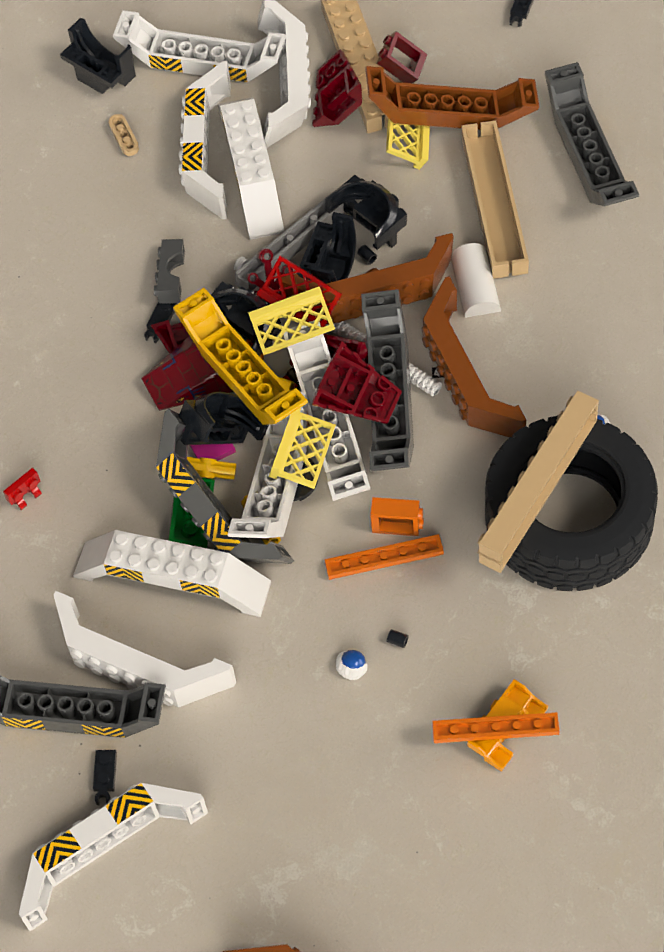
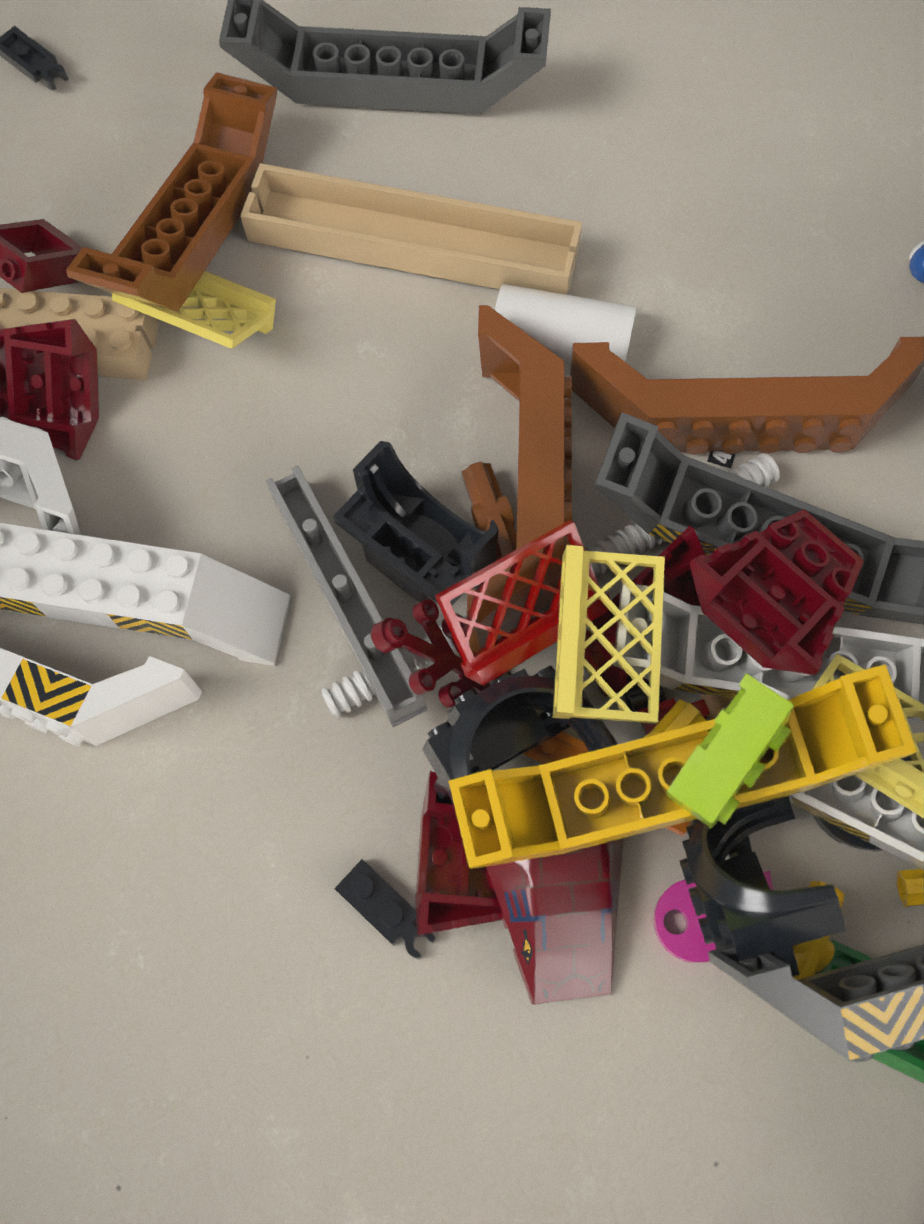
camera: 70 degrees left, 10 degrees up
dark grey arch [154,239,185,304] -> none
black piece [325,175,407,250] -> none
black hinge [357,245,377,265] -> none
none -> lime wedge [667,673,794,829]

